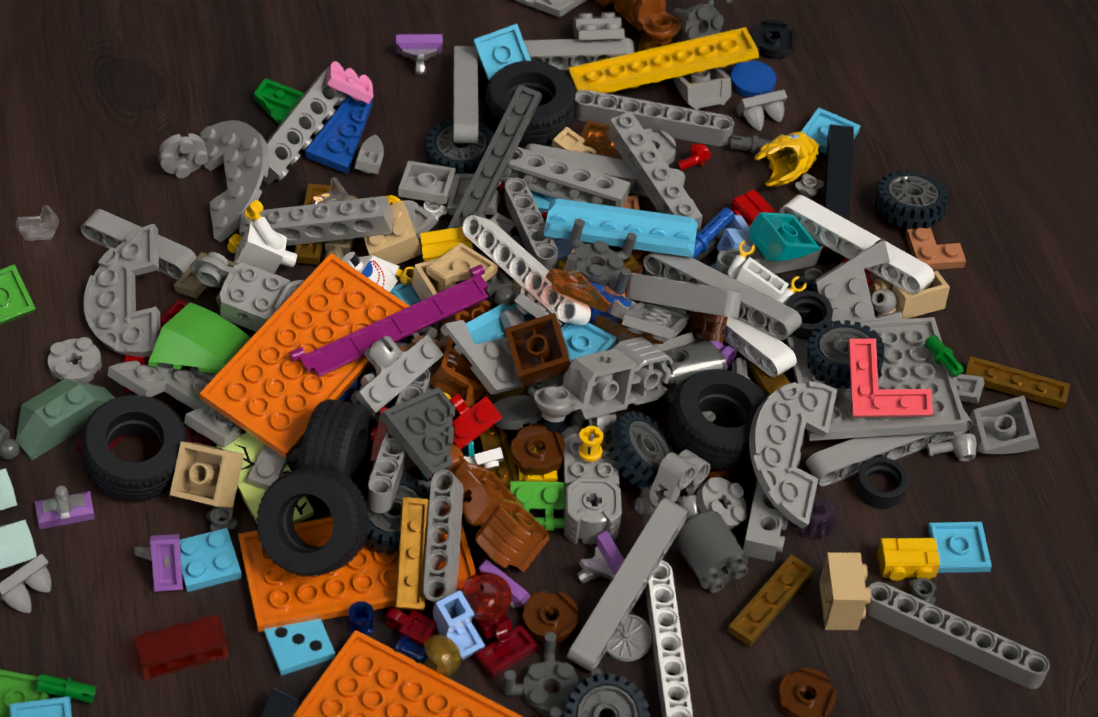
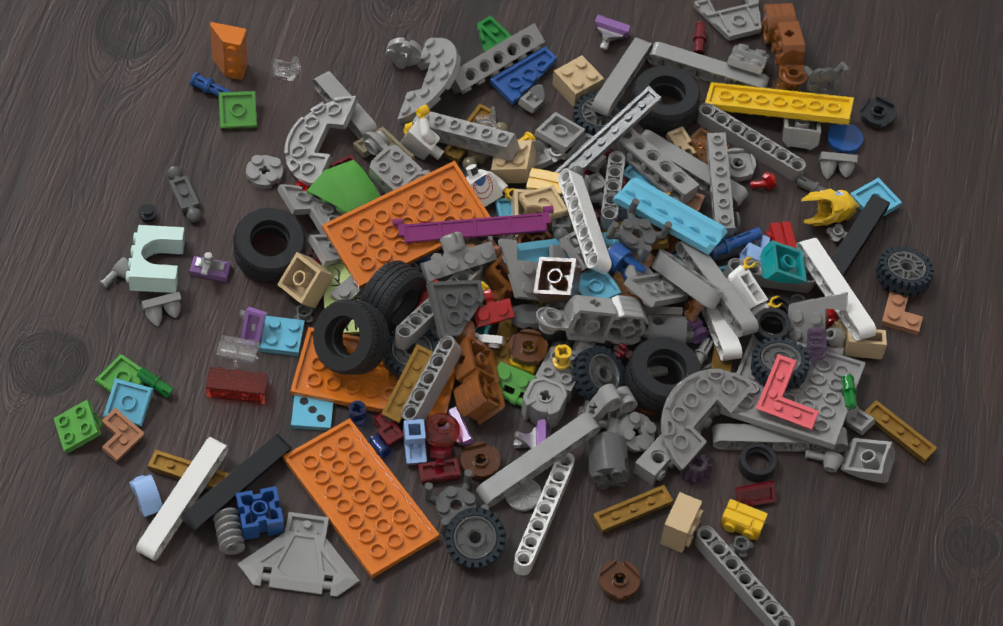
camera: 25 degrees right, 5 degrees up
sand green wedge [16,378,115,461] -> none
bright pink plate [326,61,373,104] -> none
clear yellow hair [424,634,462,678] -> none
medium azure plate [473,24,531,82] -> none
clear orange wing [545,269,611,312] -> none
medium azure tile [927,522,992,573] -> none
none -> clear panel [216,335,260,367]
none -> tan brick [552,56,604,107]
none -> dark red plate [613,342,633,361]
none -> dark red pin [693,21,707,55]
none -> dark red plate [734,481,777,506]
none -> clear purple gear [806,327,827,360]

